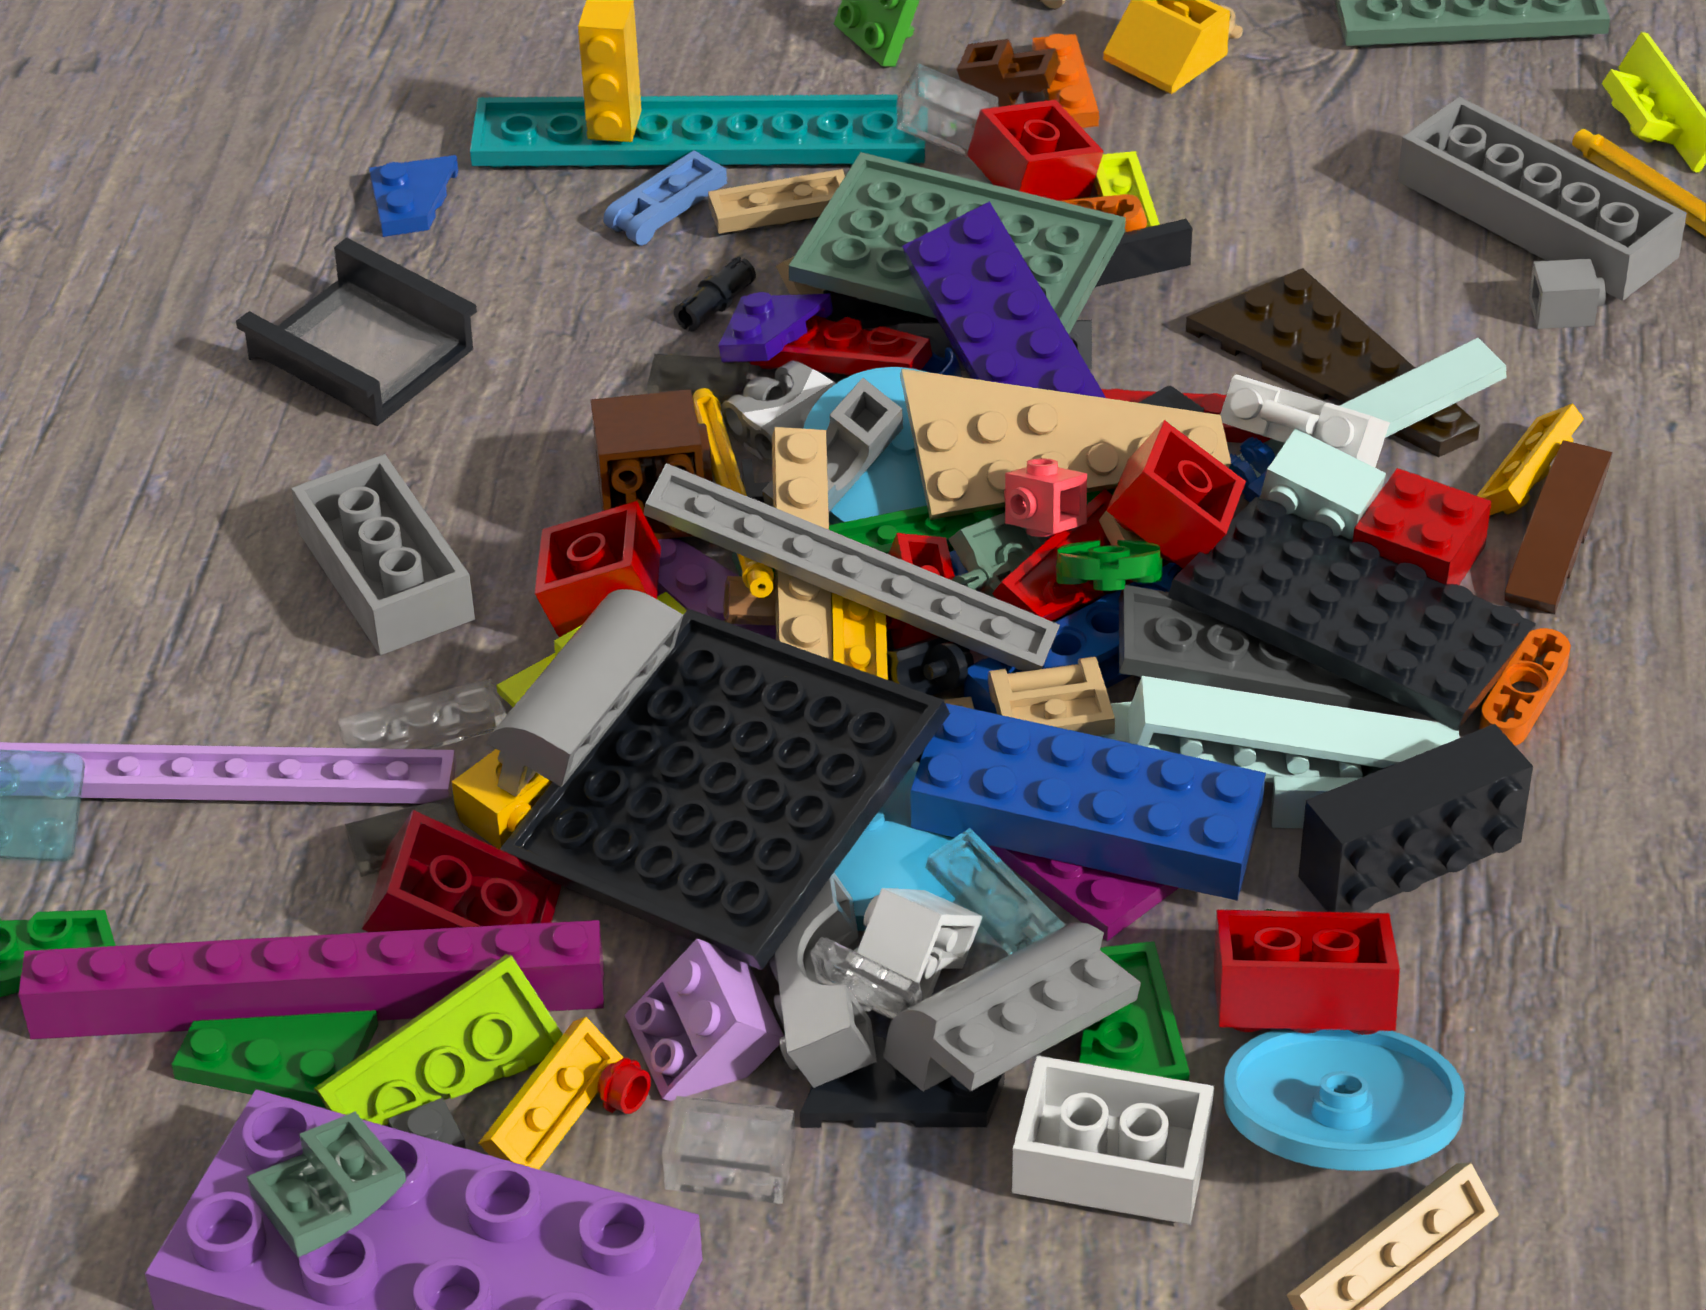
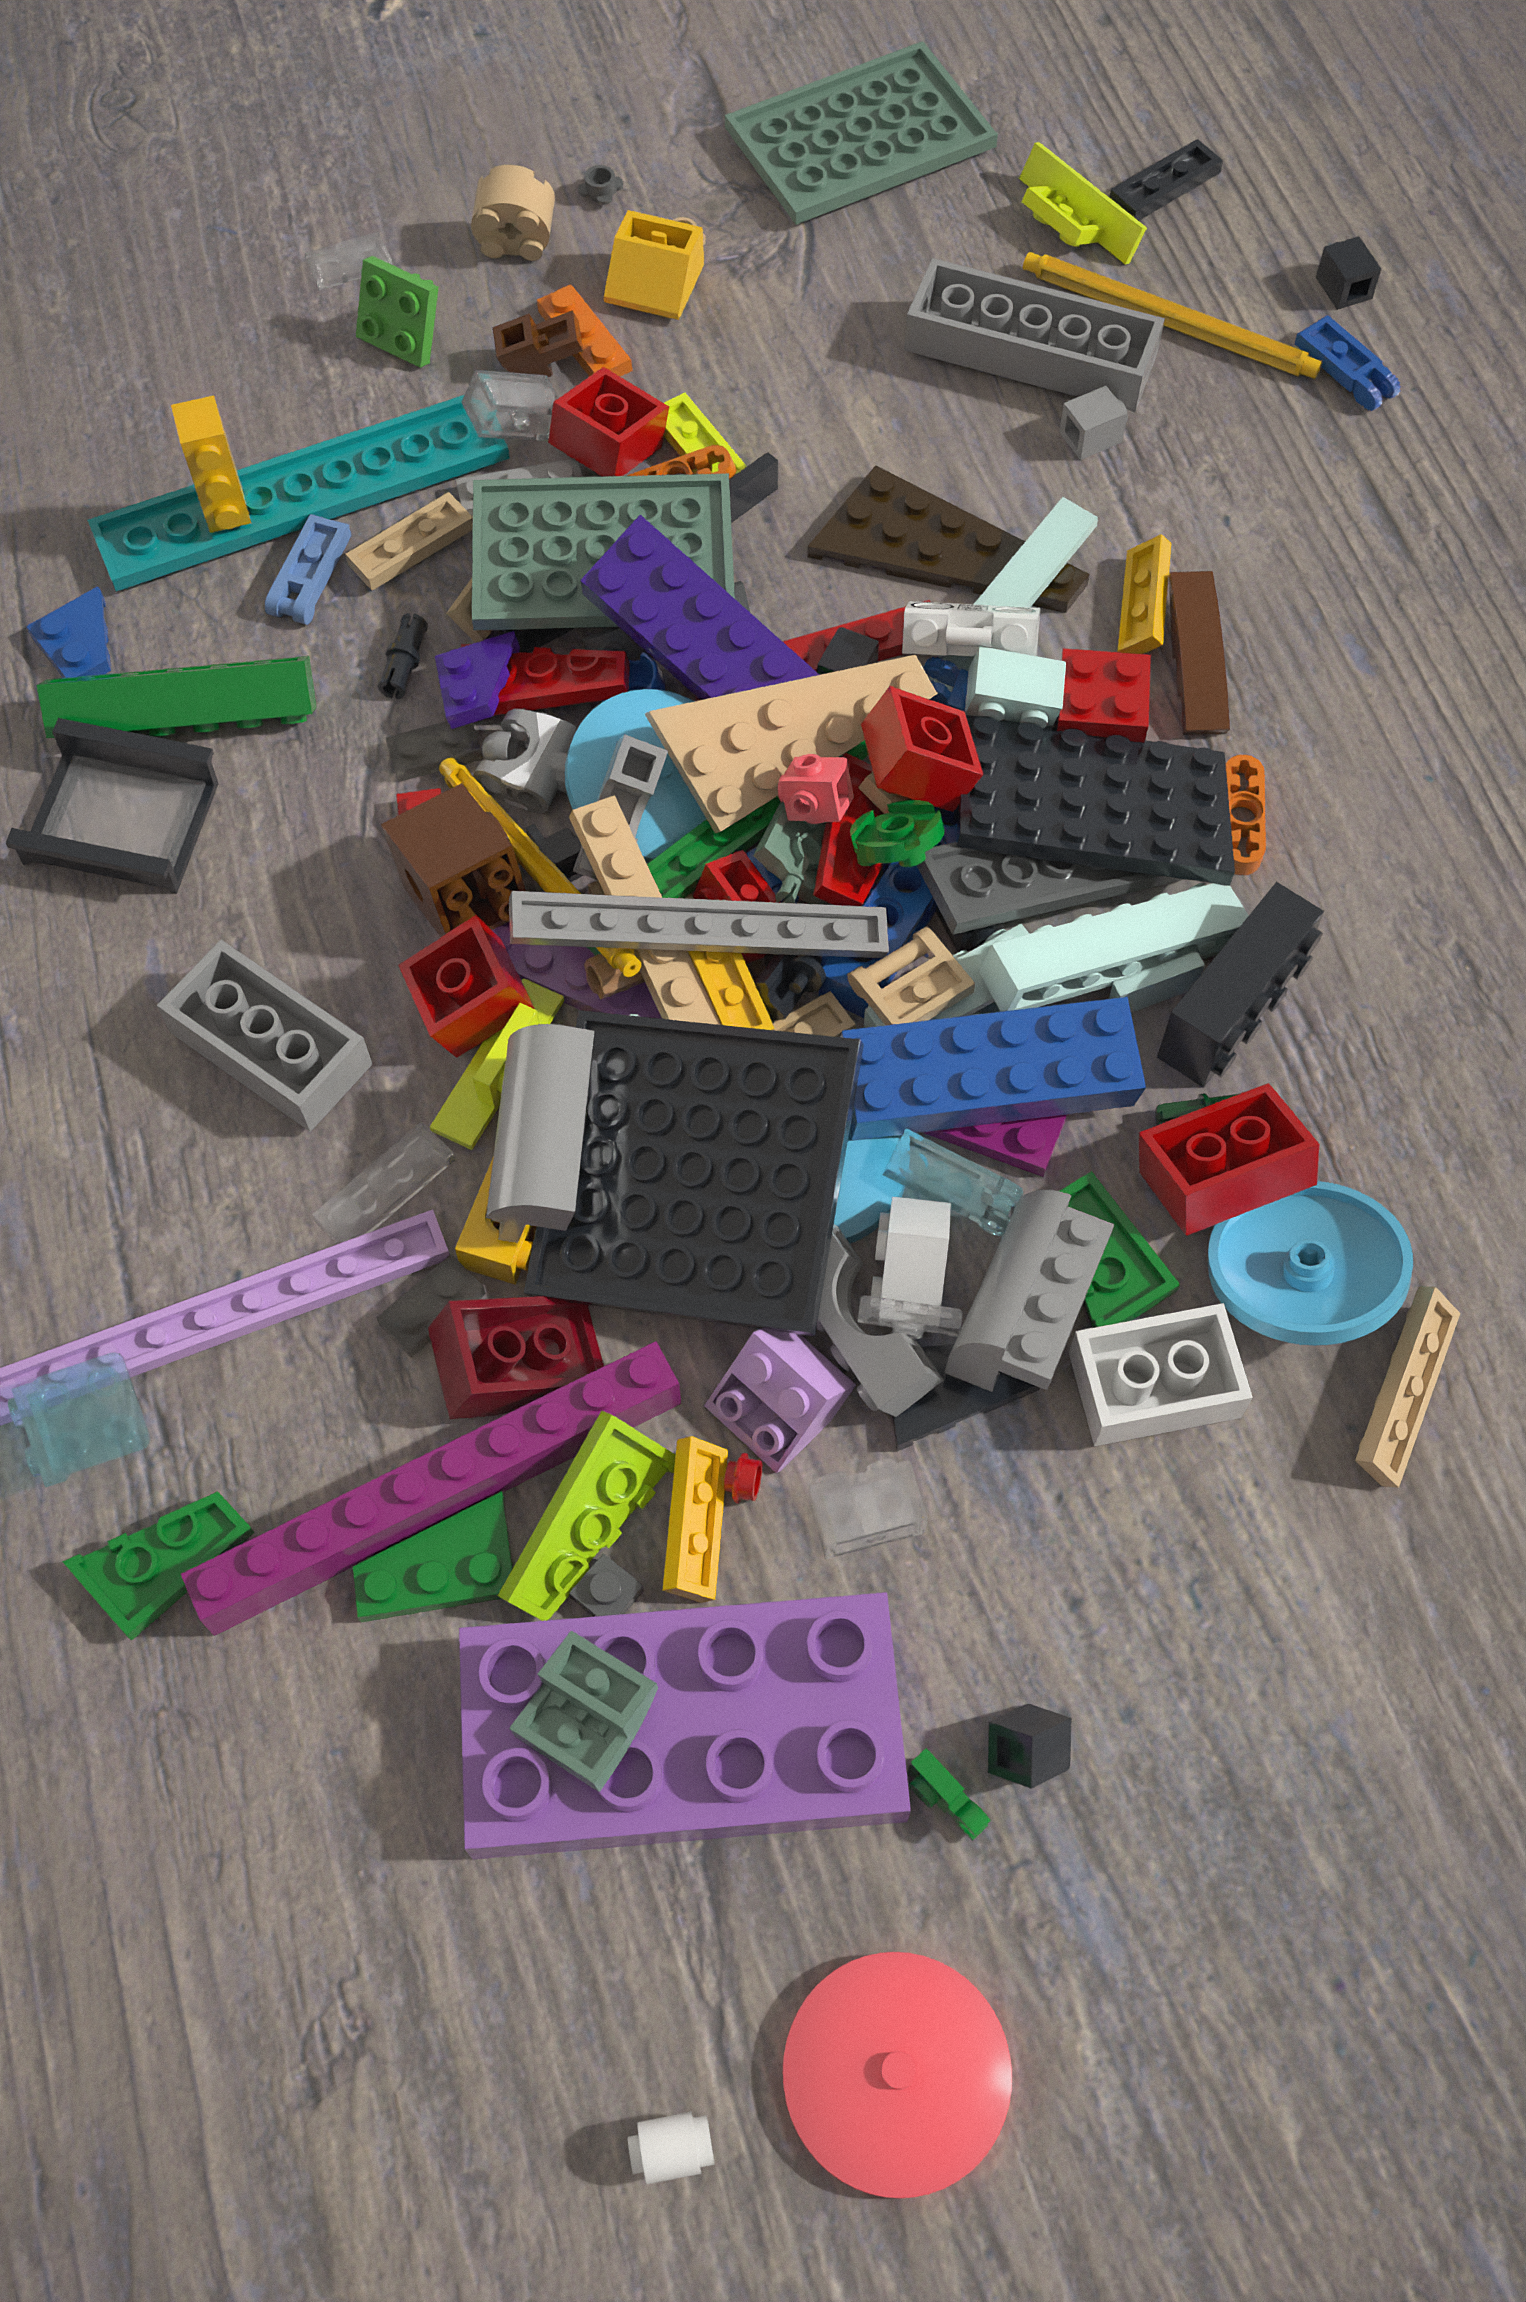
camera: 25 degrees left, 20 degrees up
none -> green brick [36,656,317,739]

